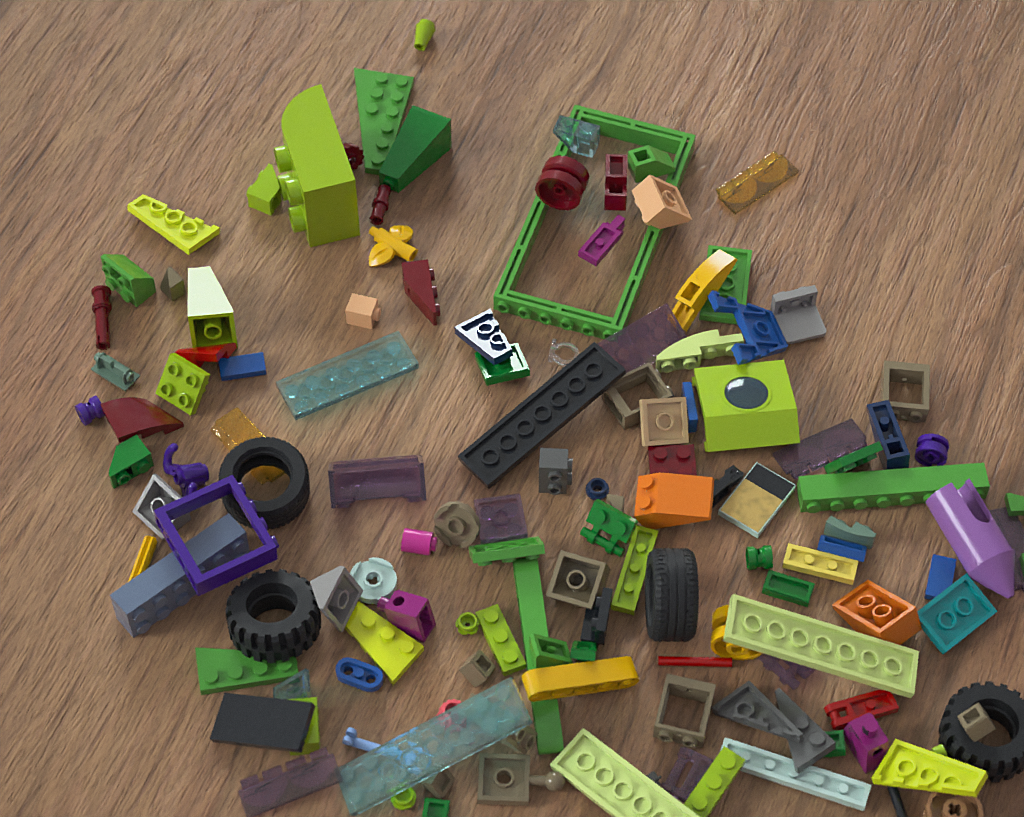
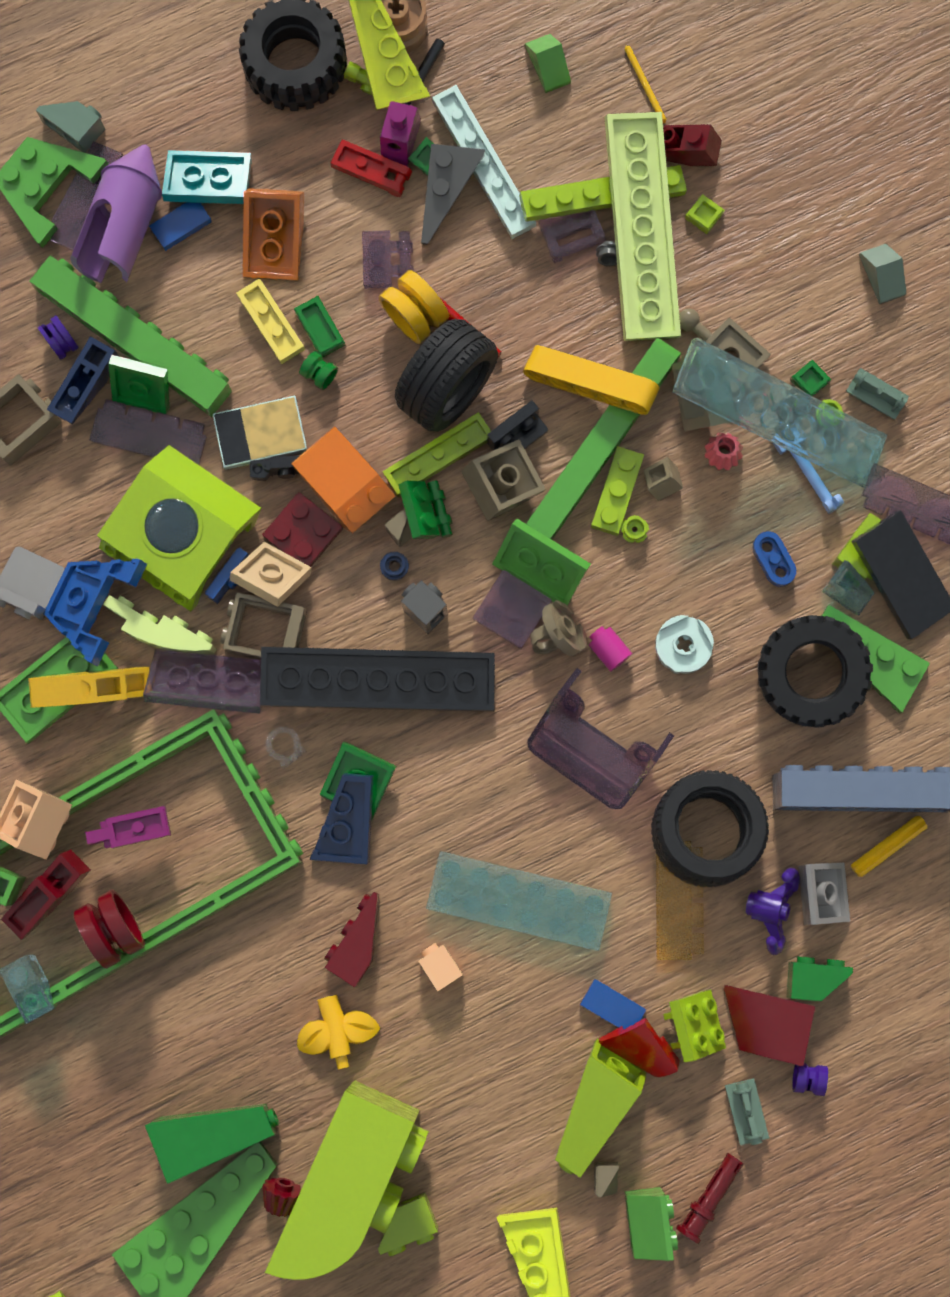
camera: 135 degrees left, 25 degrees up
dark purple window [154,475,279,596] -> none
light grey slope [310,566,363,632] -> none
neon yellow wing [345,601,424,685] -> none
dark red pin [369,184,392,225] -> none
magenta torso [377,590,436,643] -> none
bright green slope [529,633,573,669] -> none
green plate [570,640,598,662] -> none
dark tan window [653,673,716,748] -> none
dark grey wing [711,681,804,743] -> none
yellowish green plate [723,594,919,698] -> none
blue tile [817,534,867,562] -> none
sand green slope [823,515,876,549] -> none
dark tan slope [957,702,996,742] -> none

